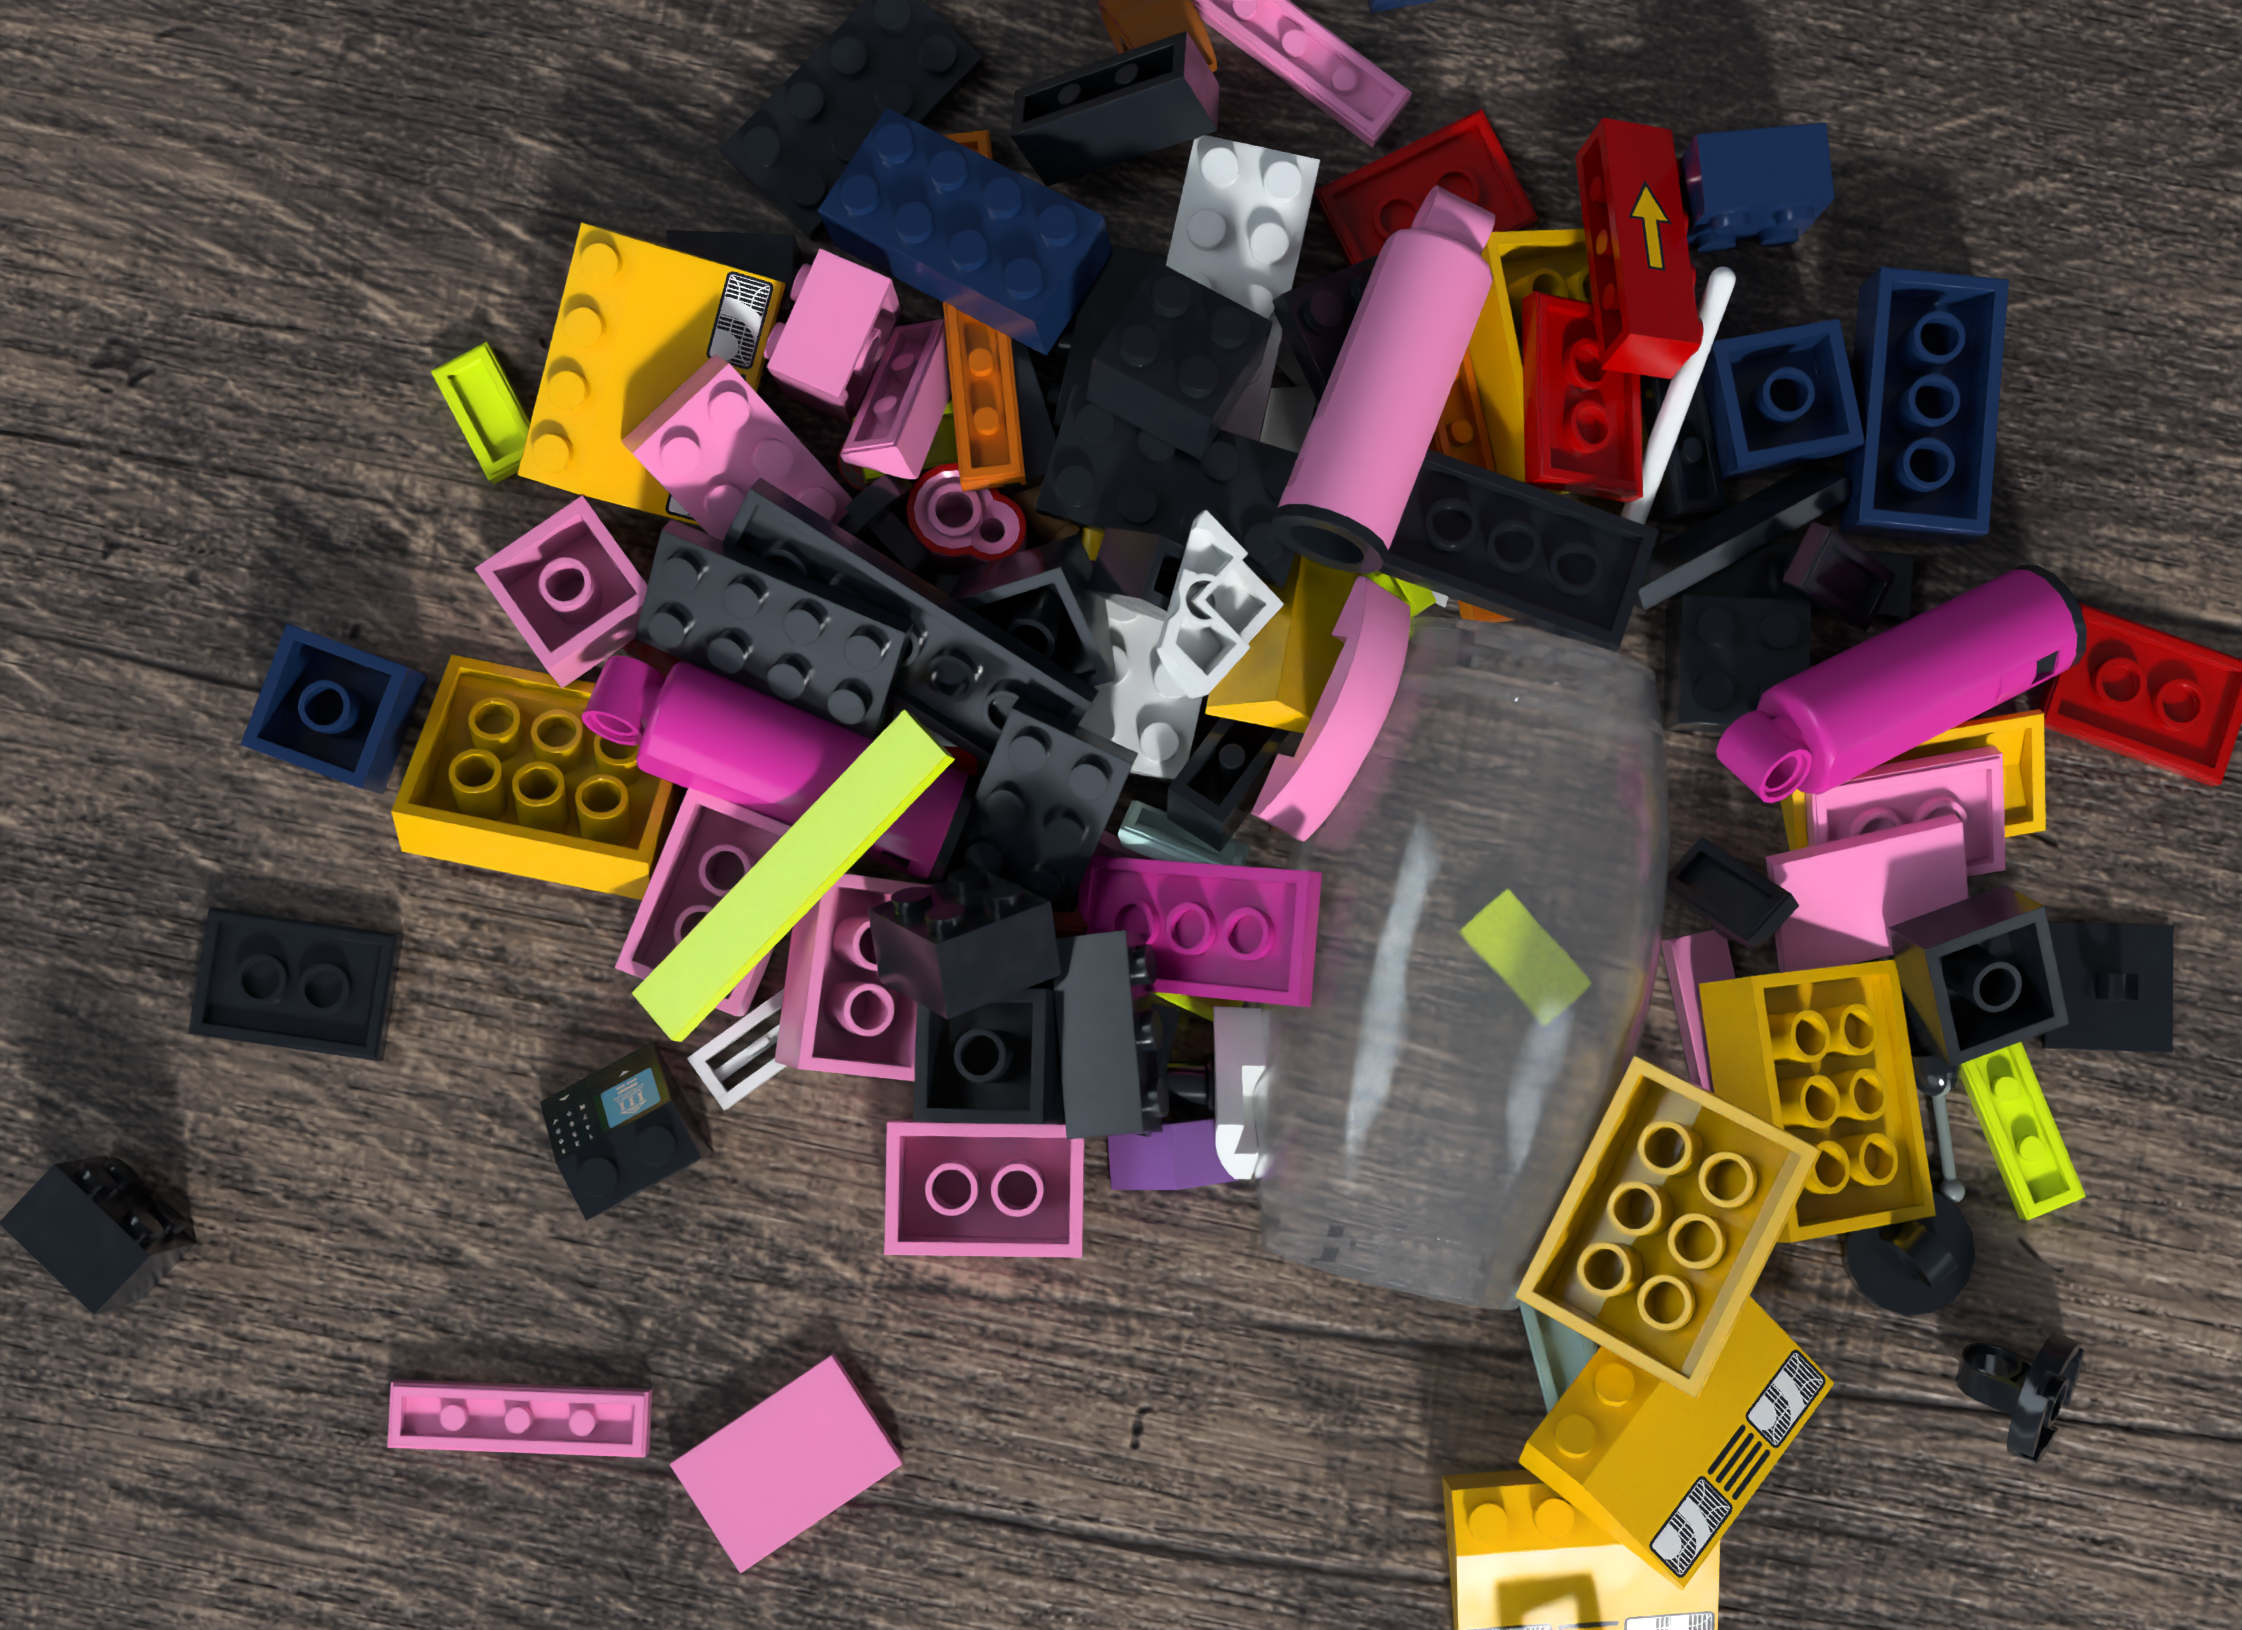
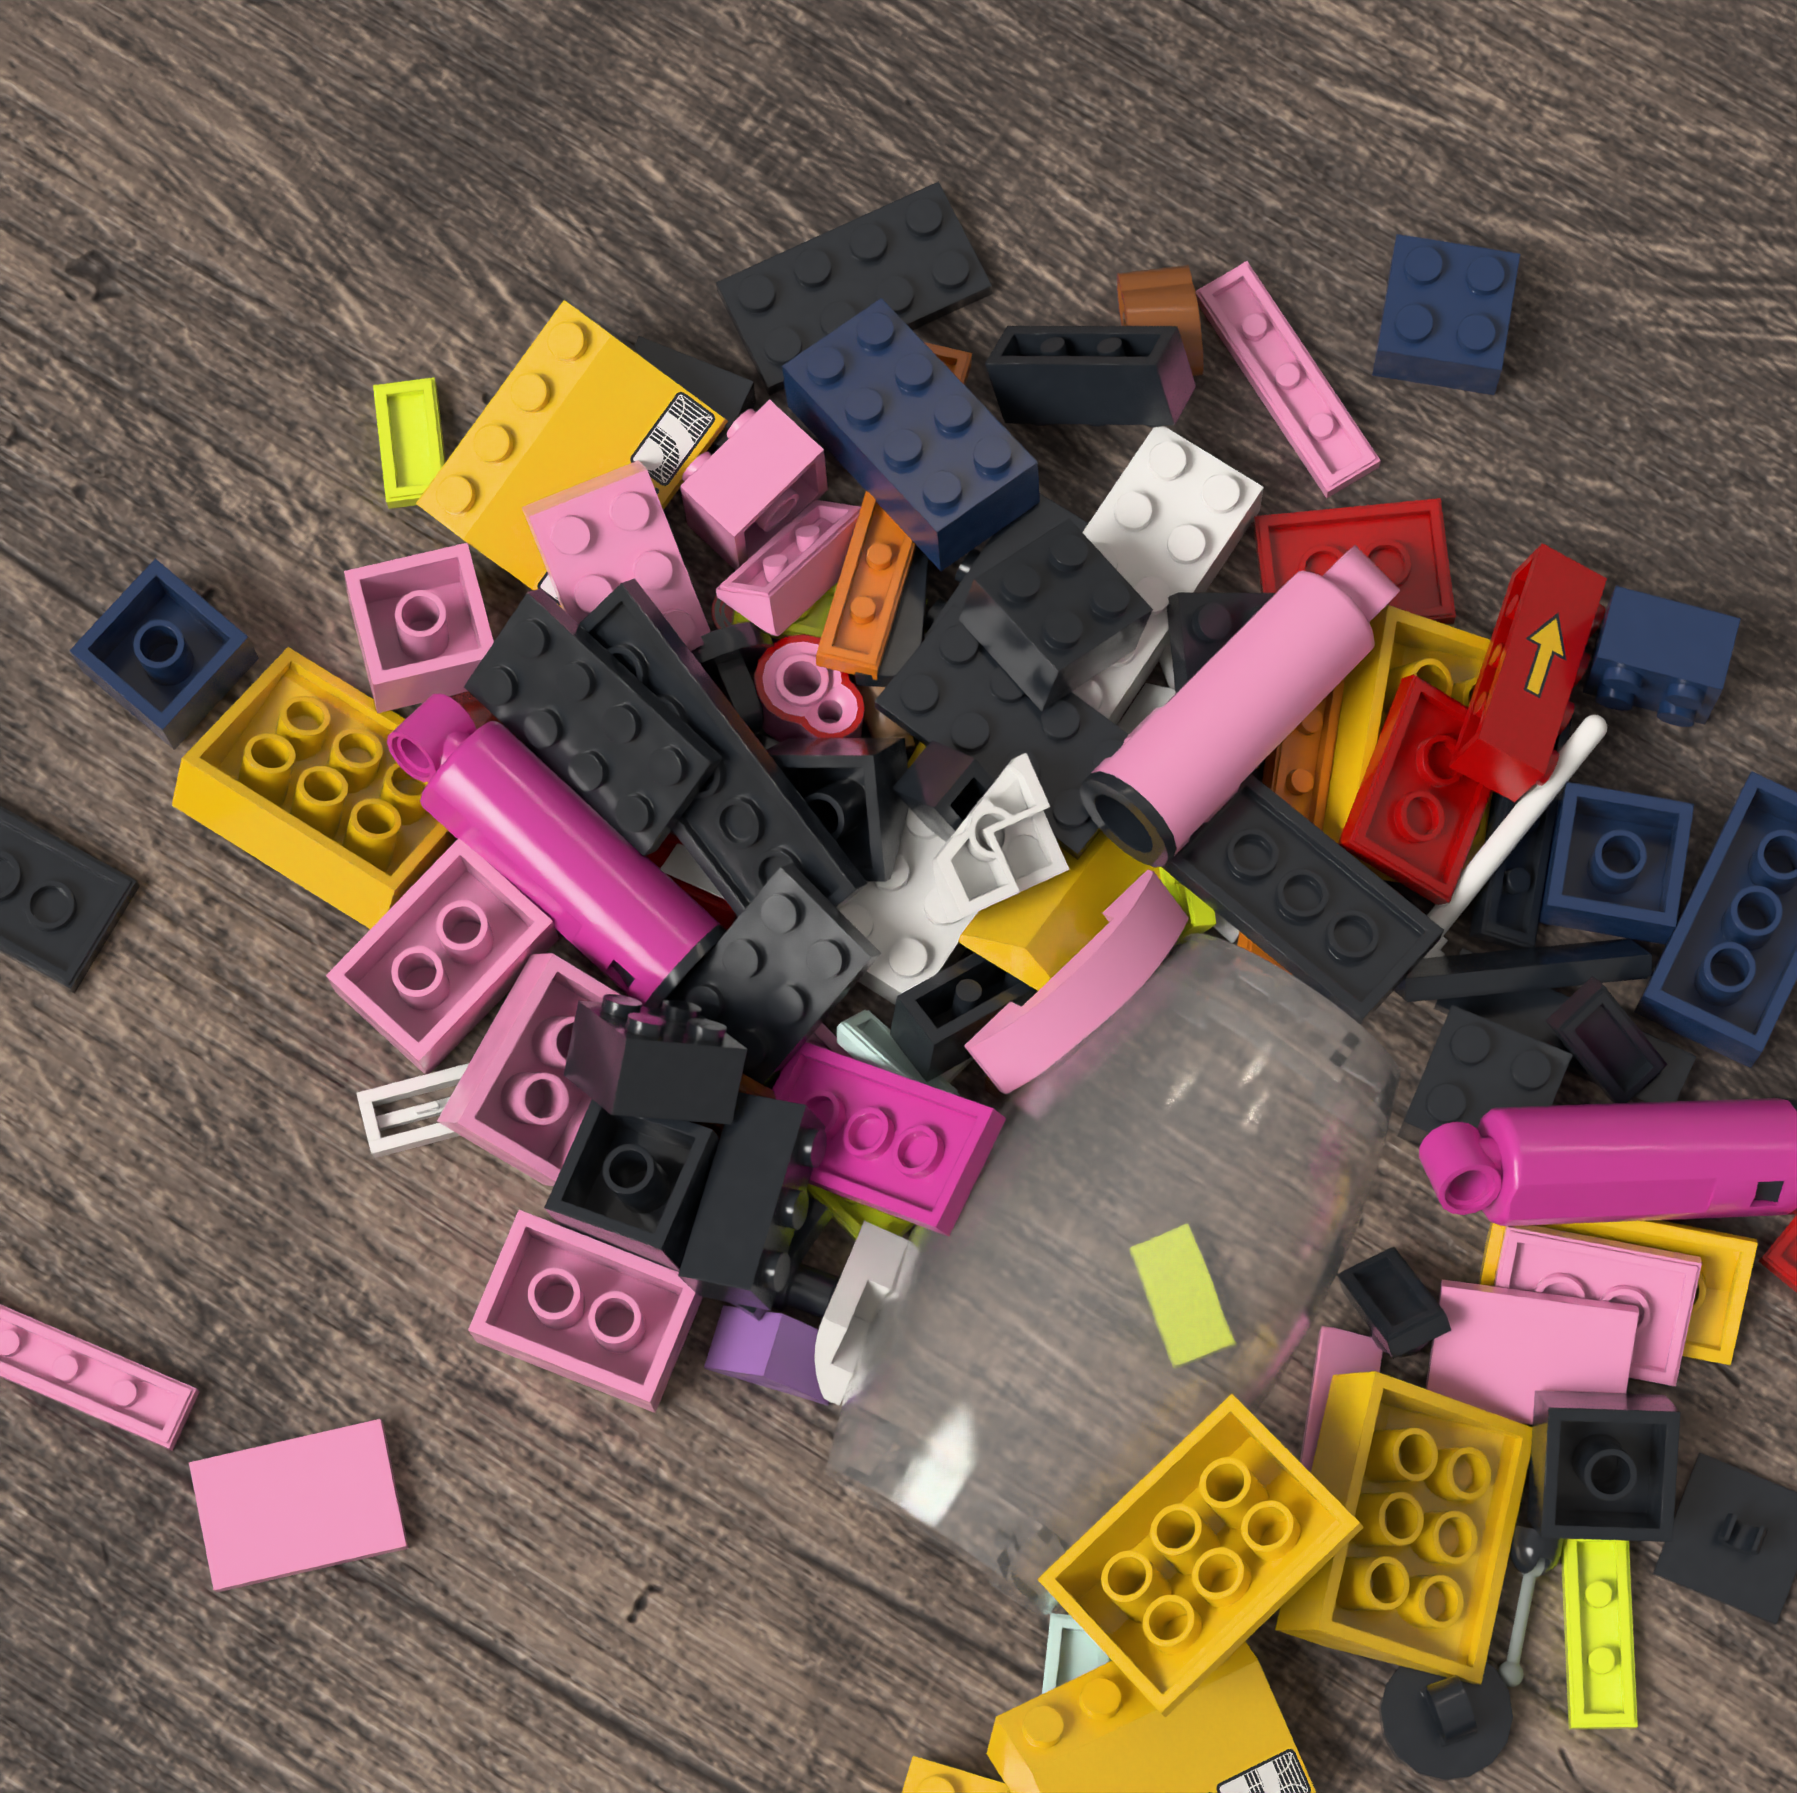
camera: 25 degrees right, 10 degrees down
black slope [540,1041,714,1221] -> none
neon yellow tile [632,710,955,1042] -> none

